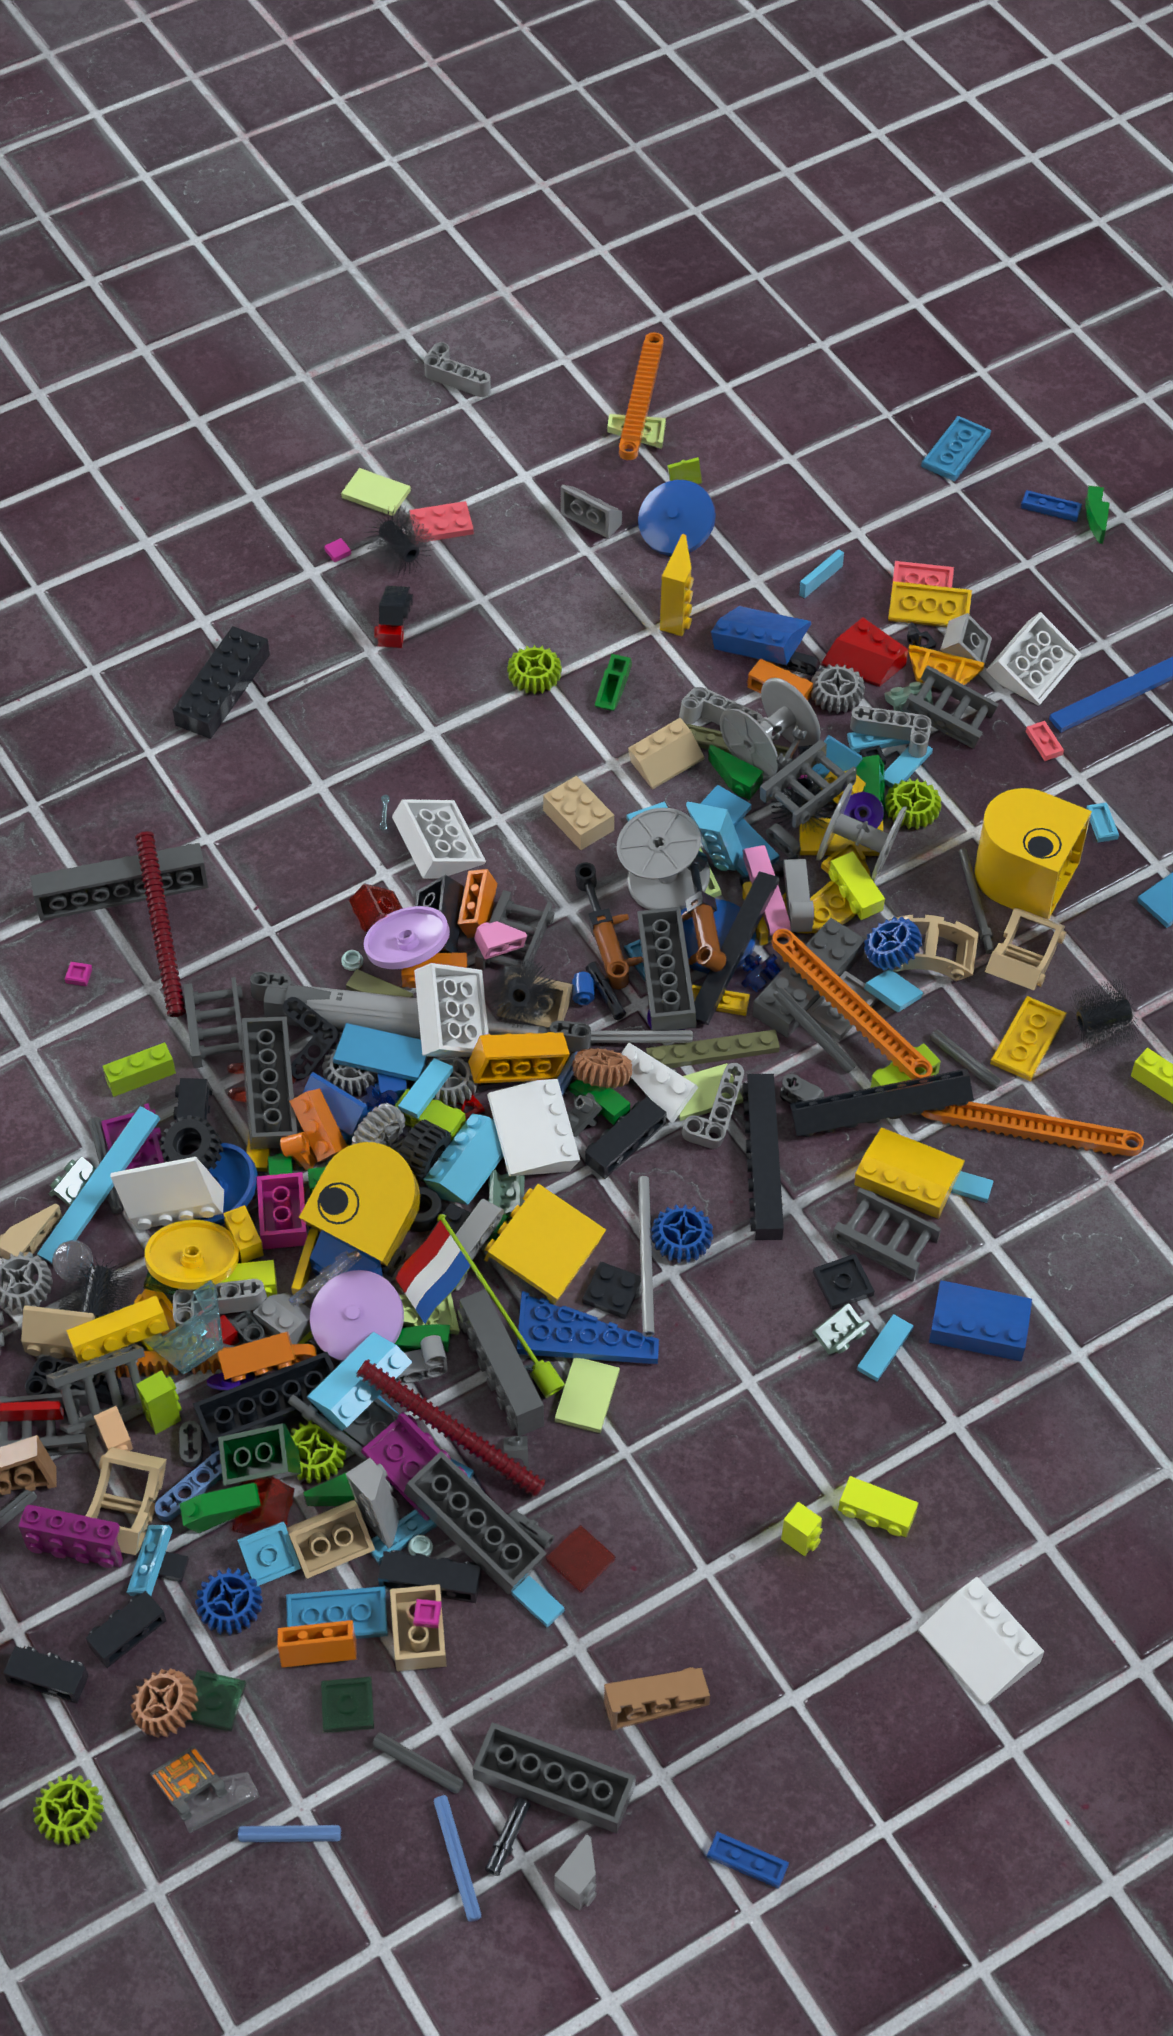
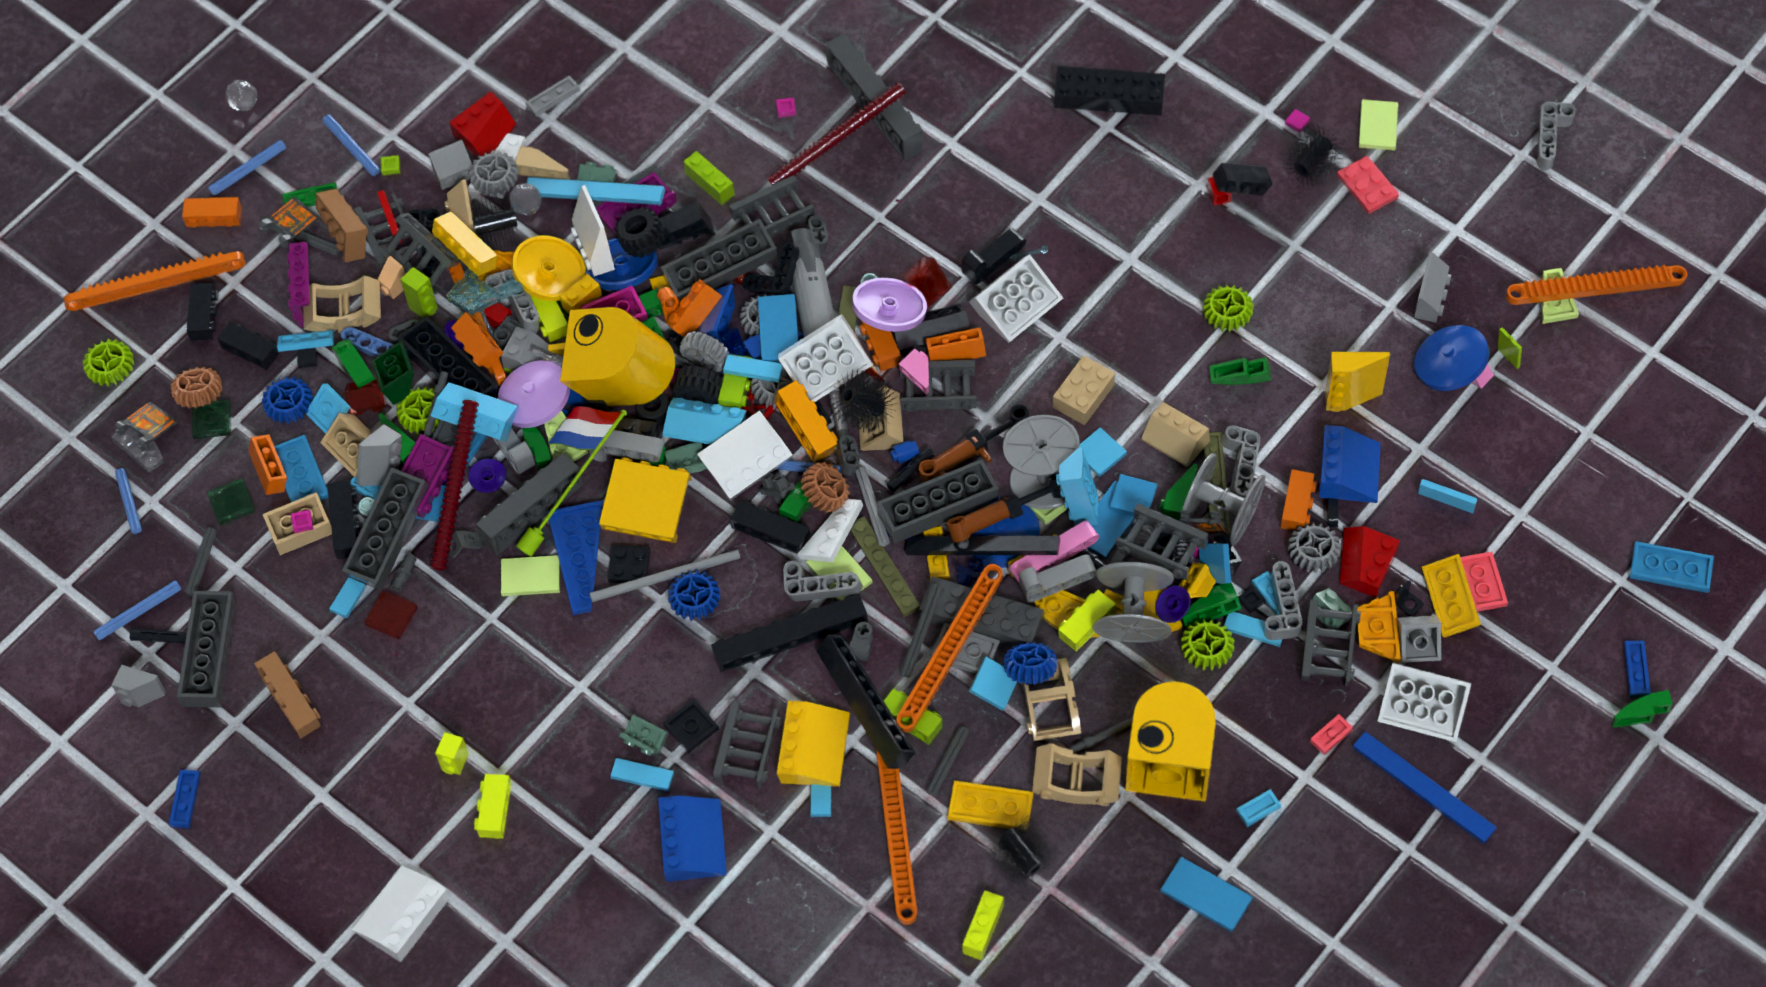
camera: 75 degrees right, 5 degrees up
none -> dark purple dish [468,459,506,493]
none -> black beam [962,228,1027,285]

